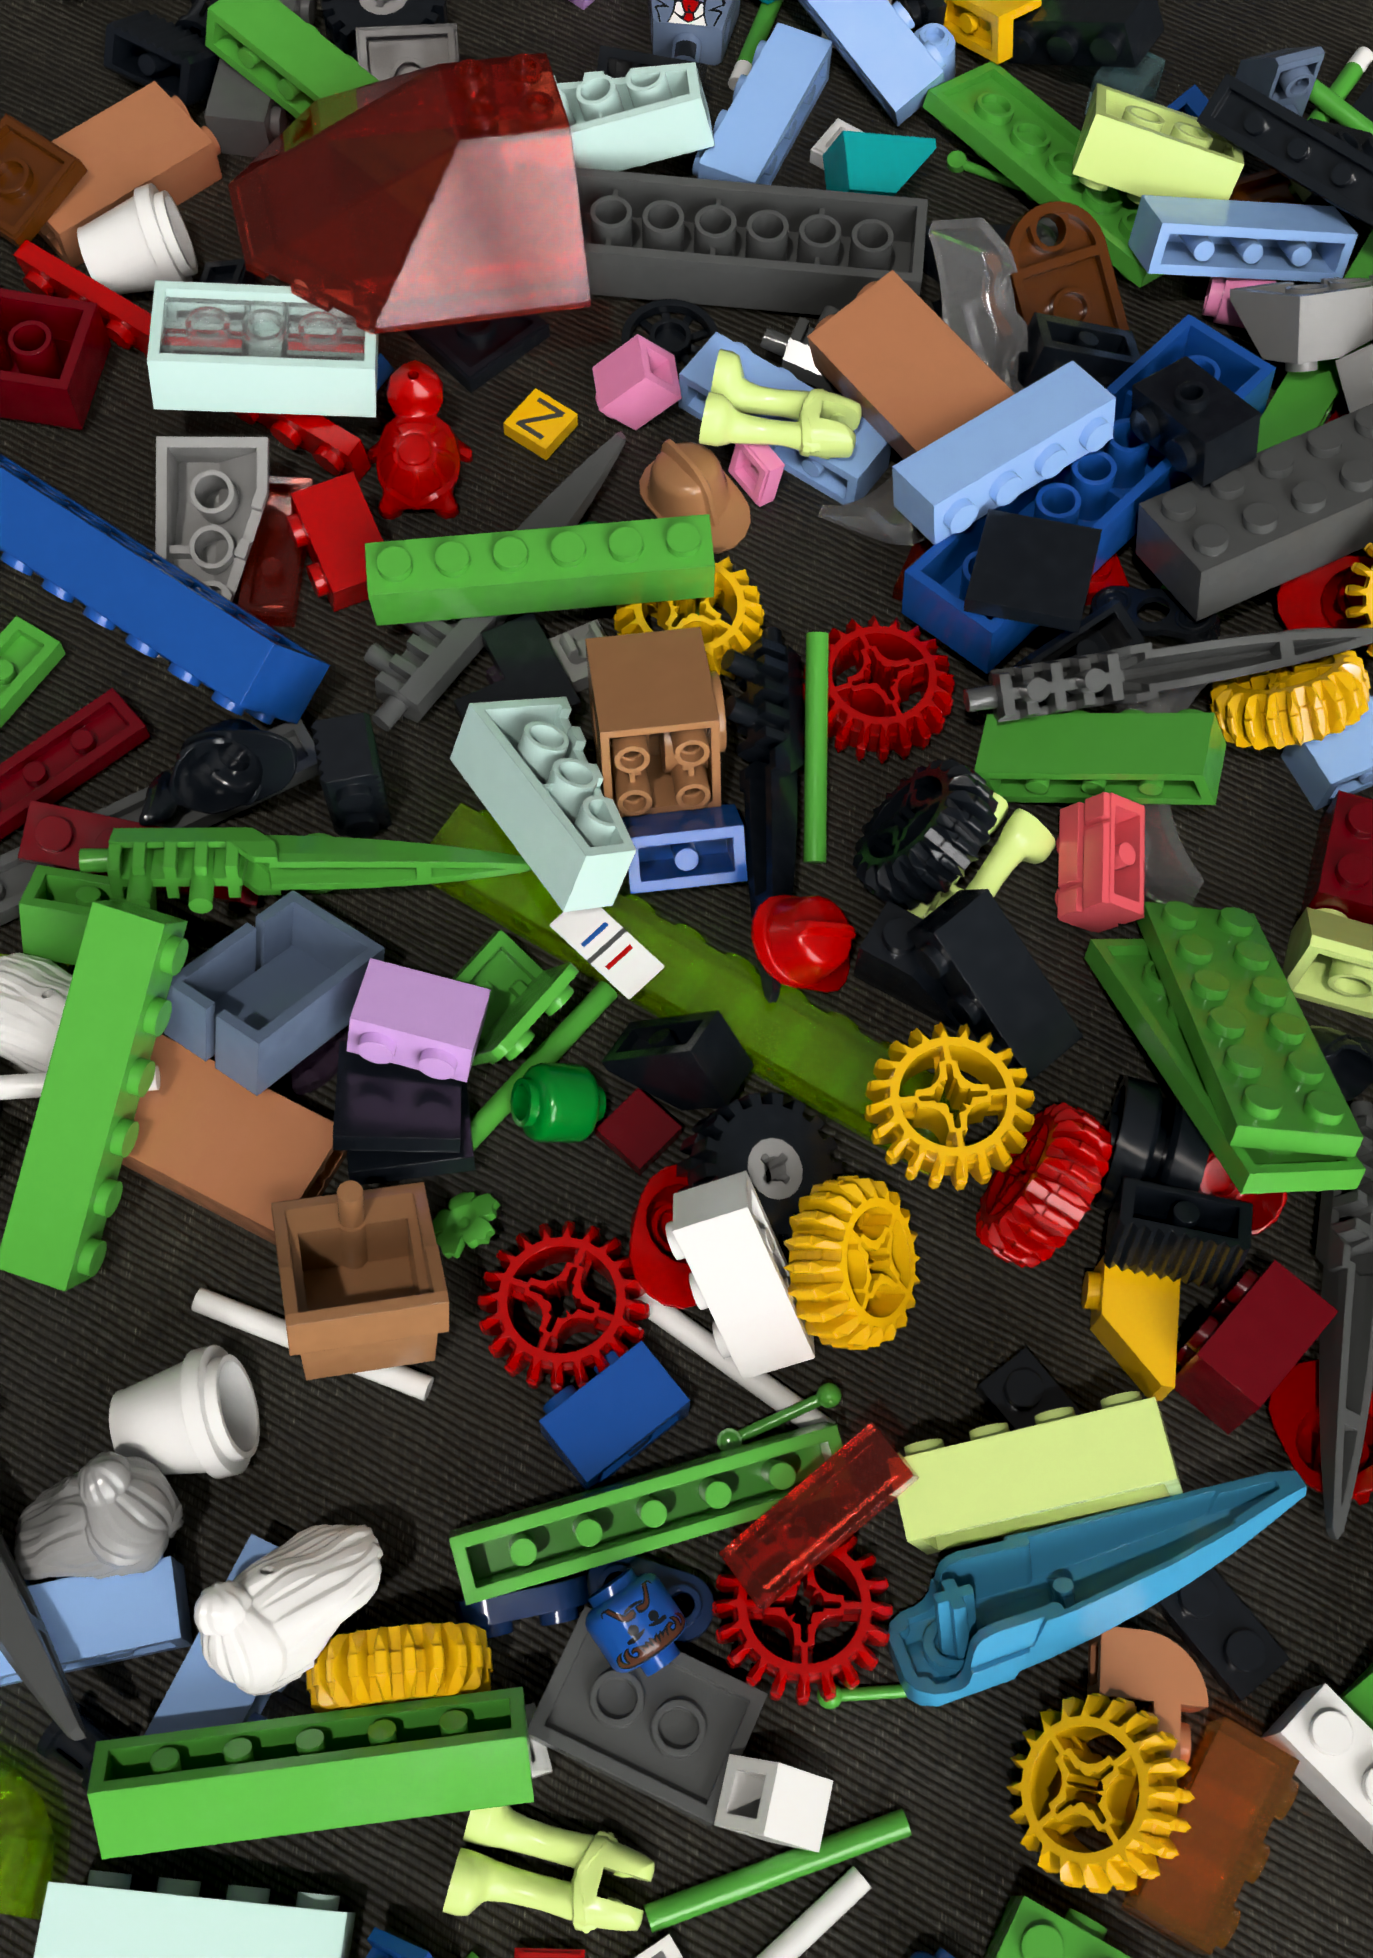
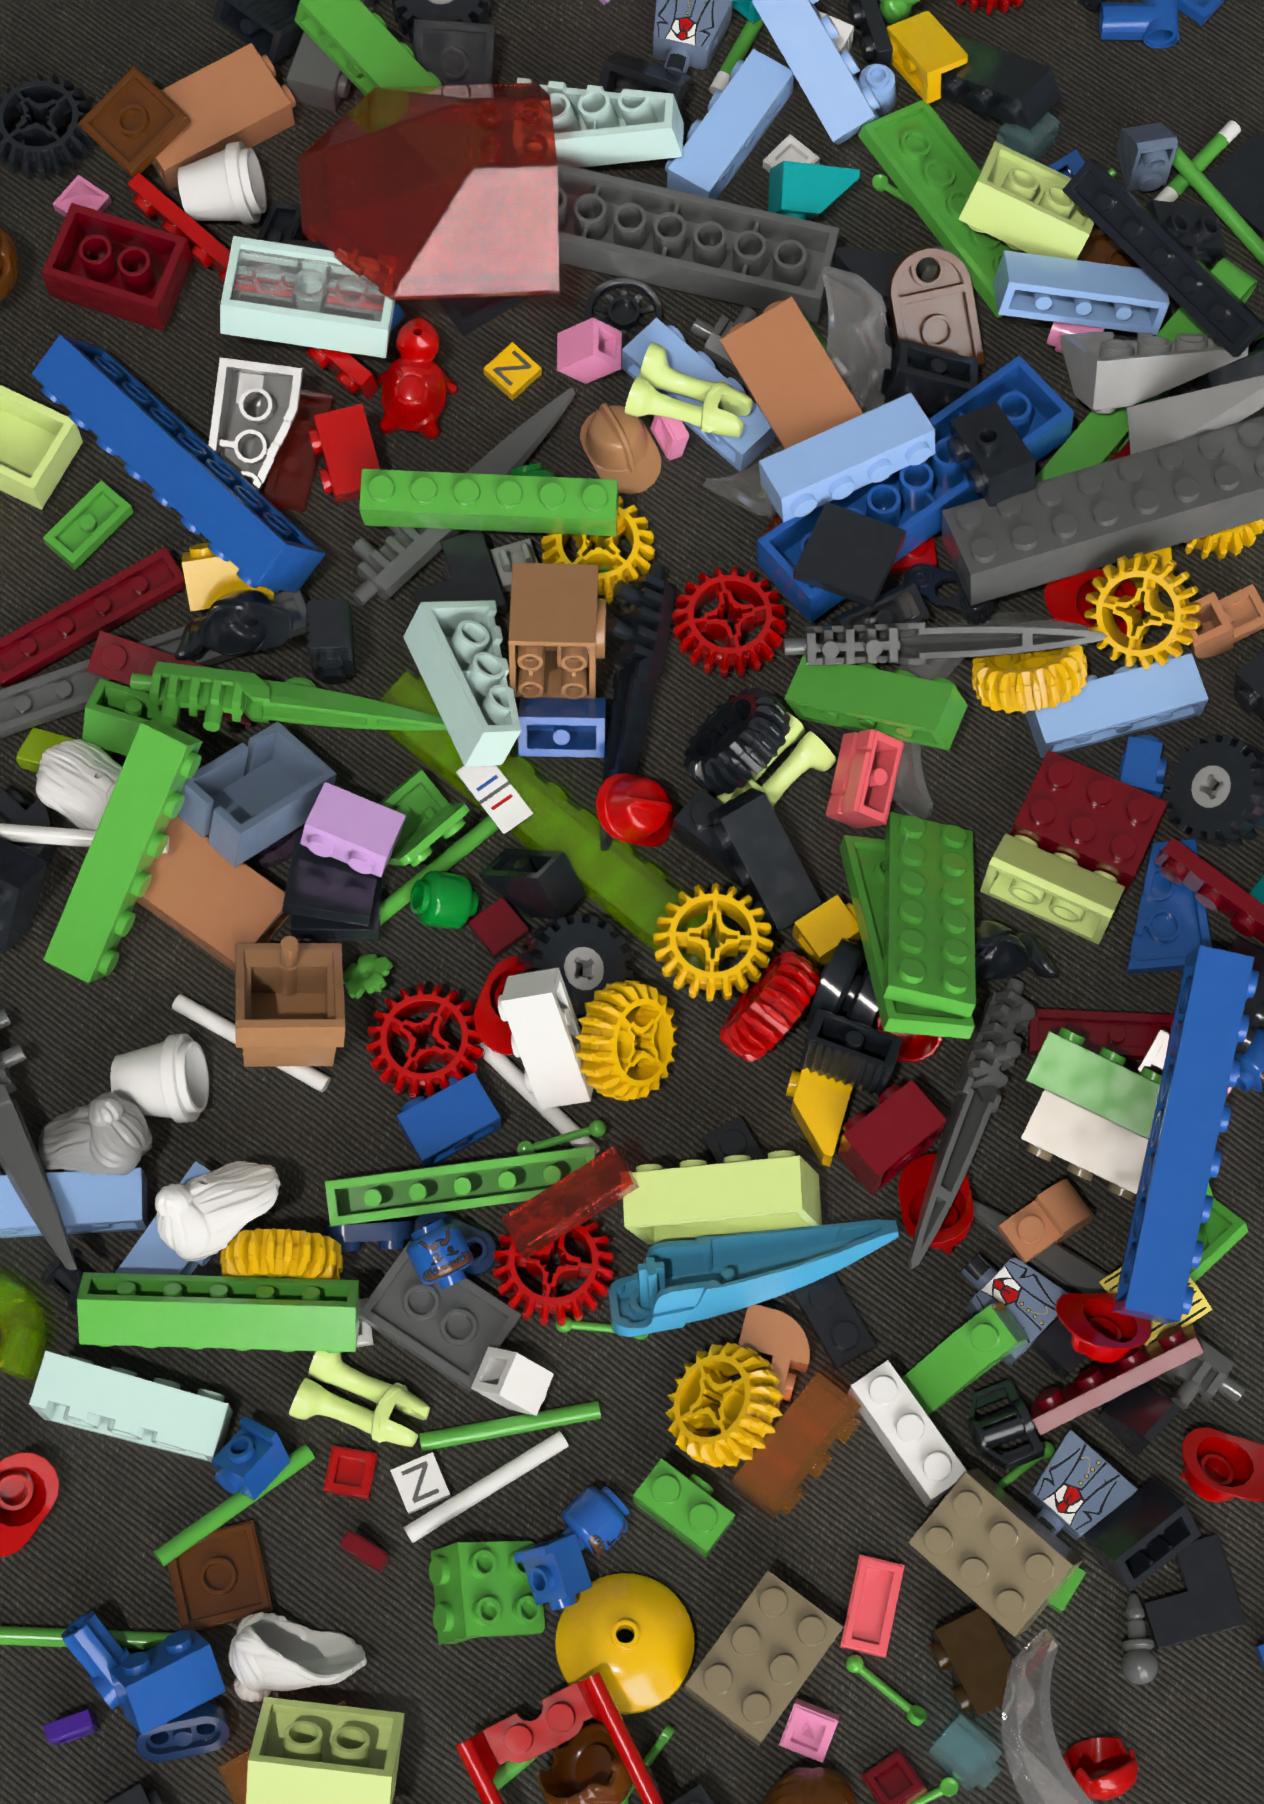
camera: 10 degrees right, 5 degrees up
bright green bar [803,632,829,864] -> none
none -> yellow slope [182,543,275,612]
none -> yellow brick [792,895,861,969]

